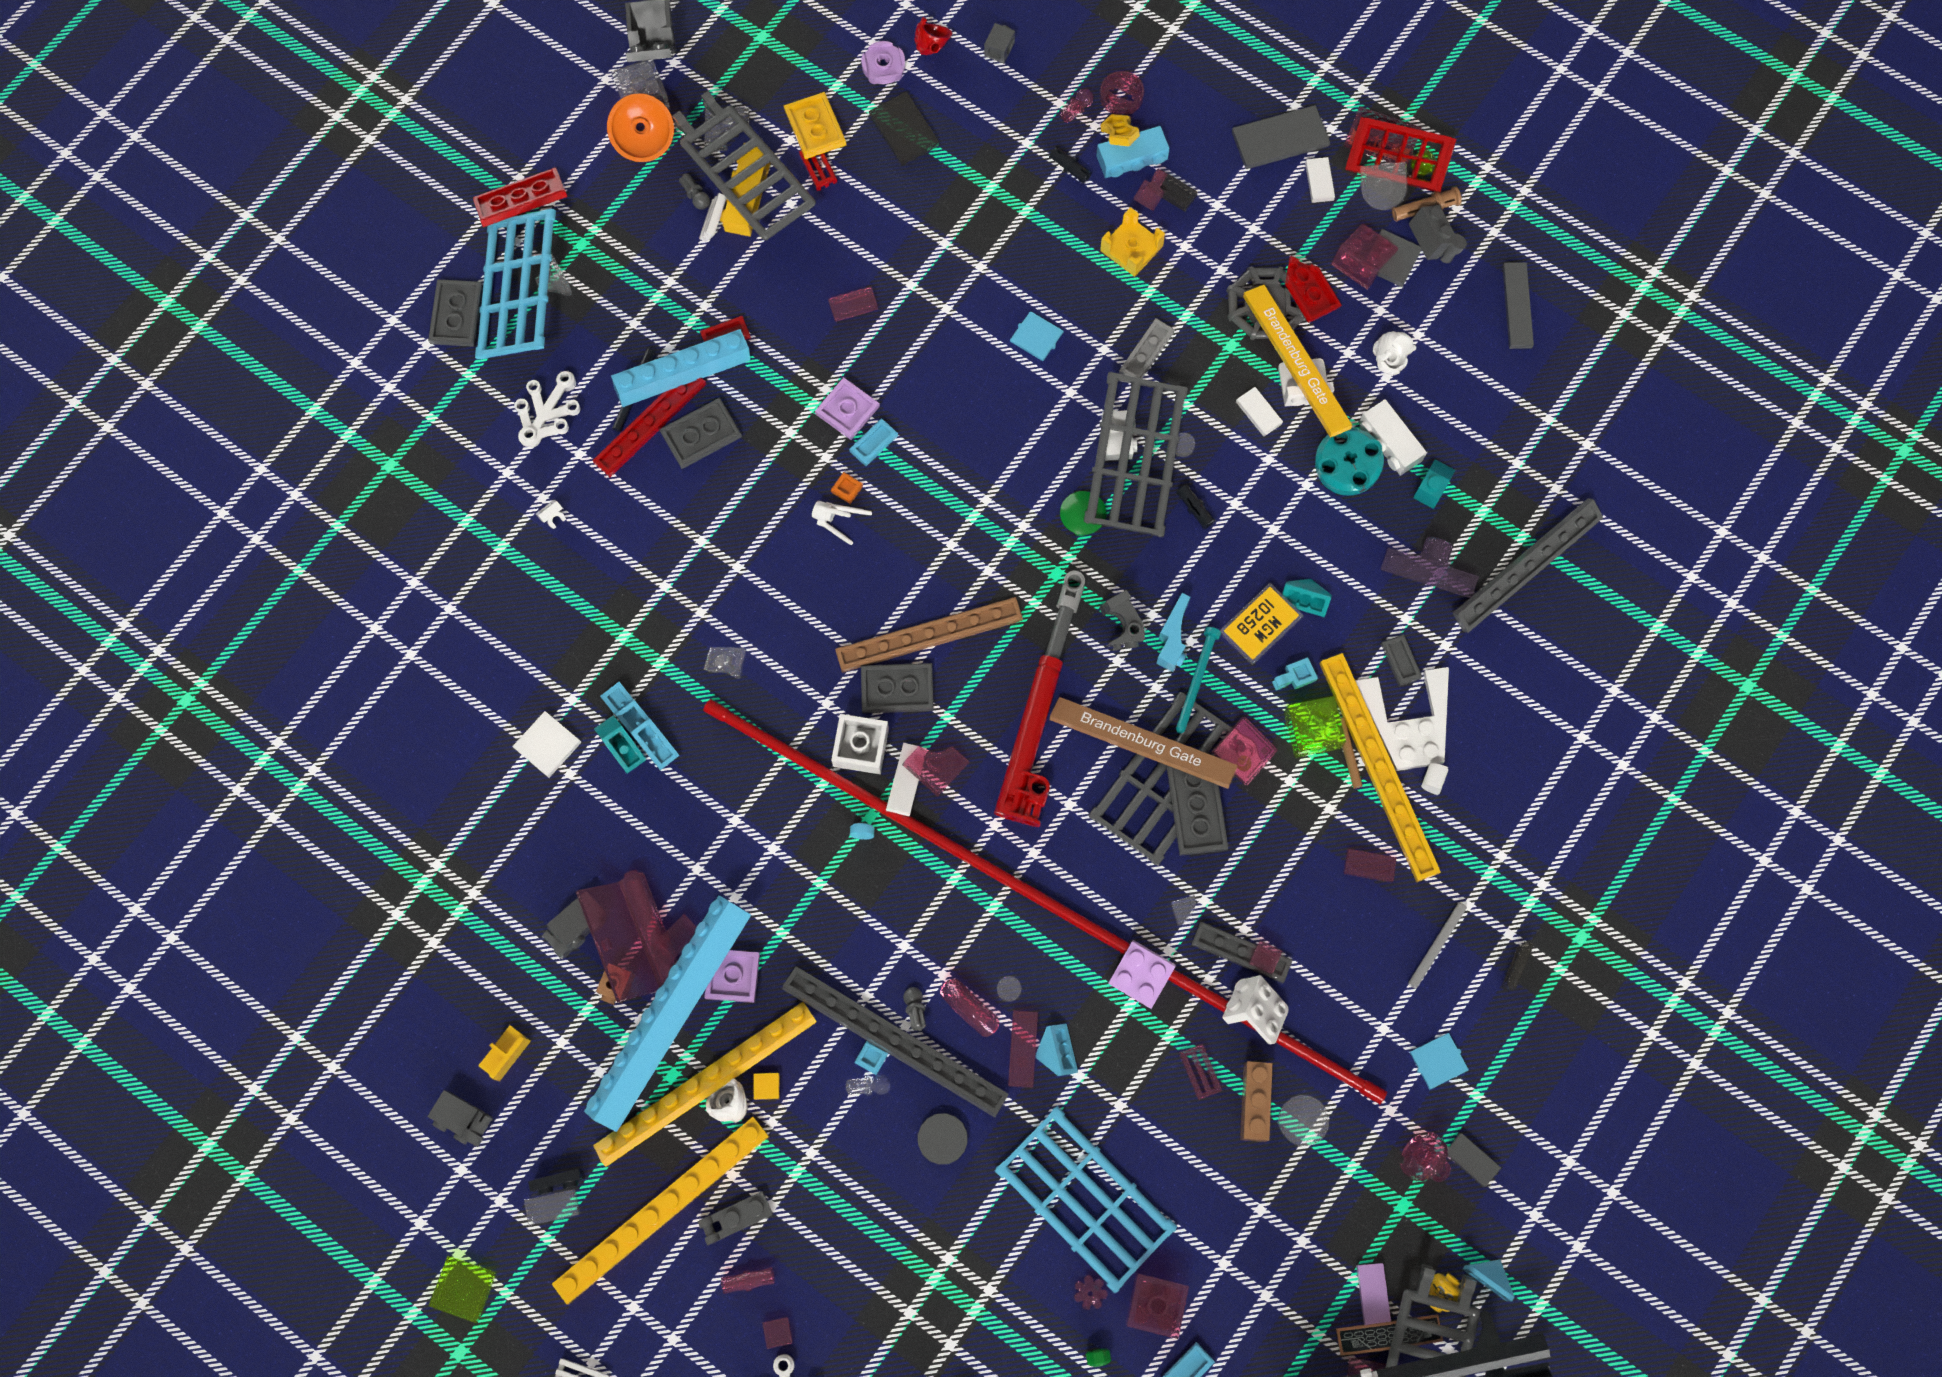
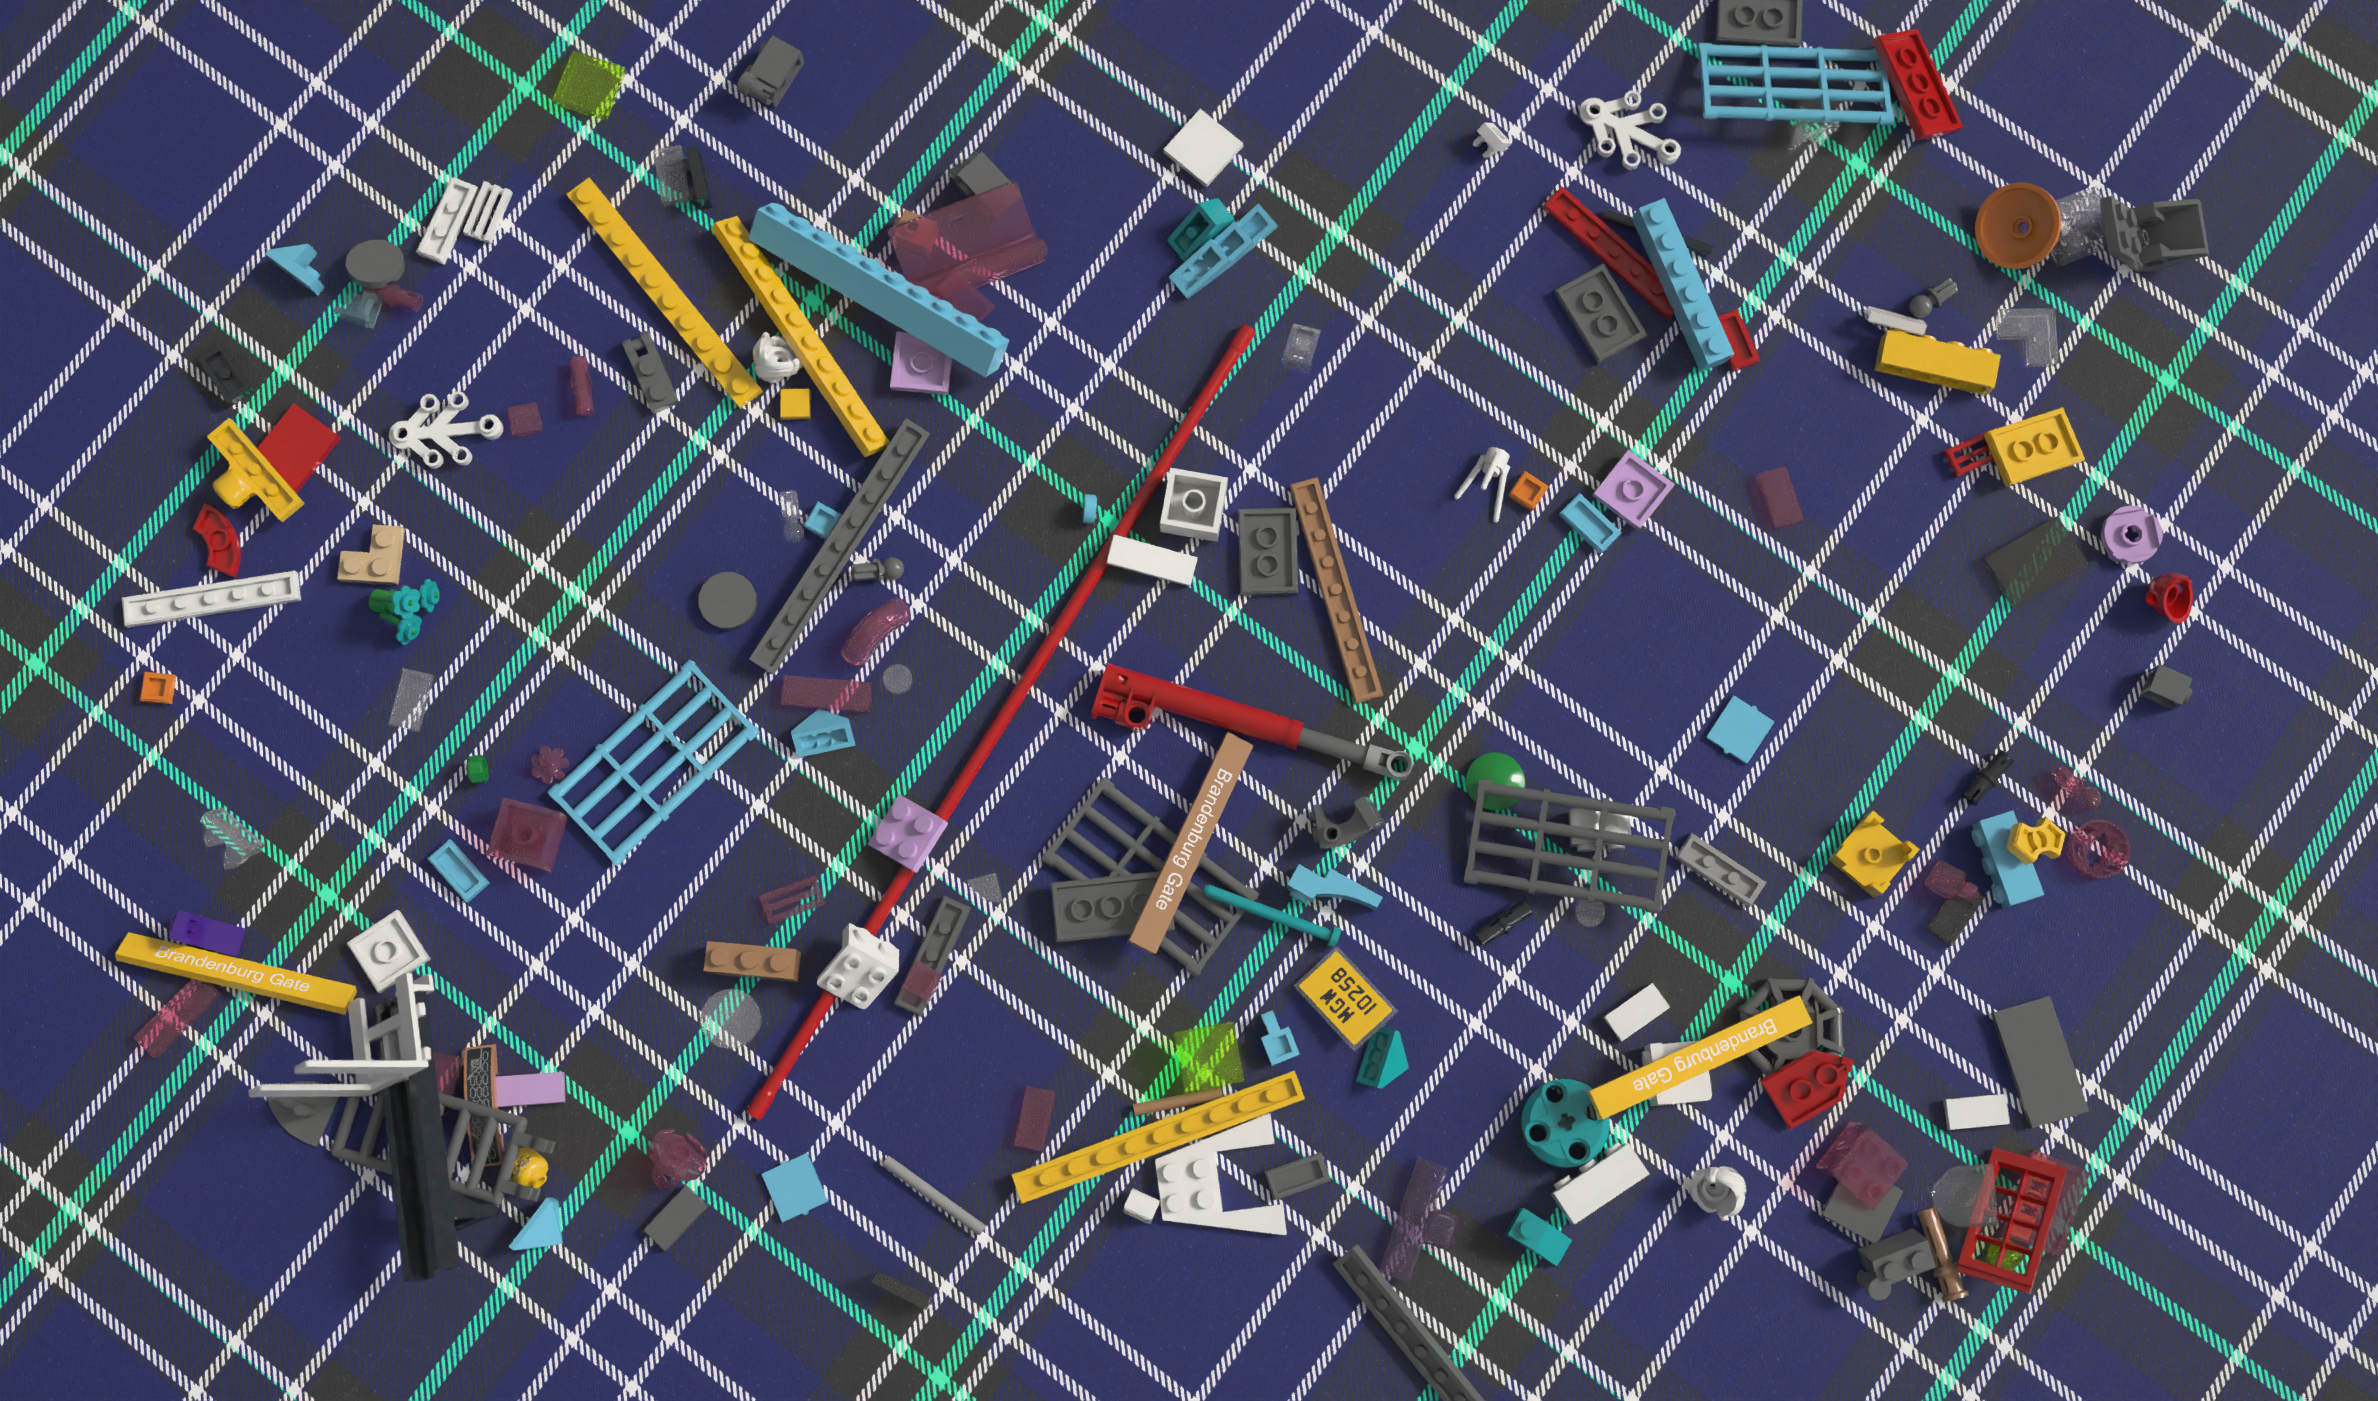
camera: 90 degrees right, 5 degrees up
yellow panel [478,1026,531,1081] -> none
dark grey bar [672,91,816,240] -> none
clear pink tile [902,746,969,797] -> none
clear pink tile [1212,717,1278,785] -> none
dark grey tile [1502,262,1534,349] -> none

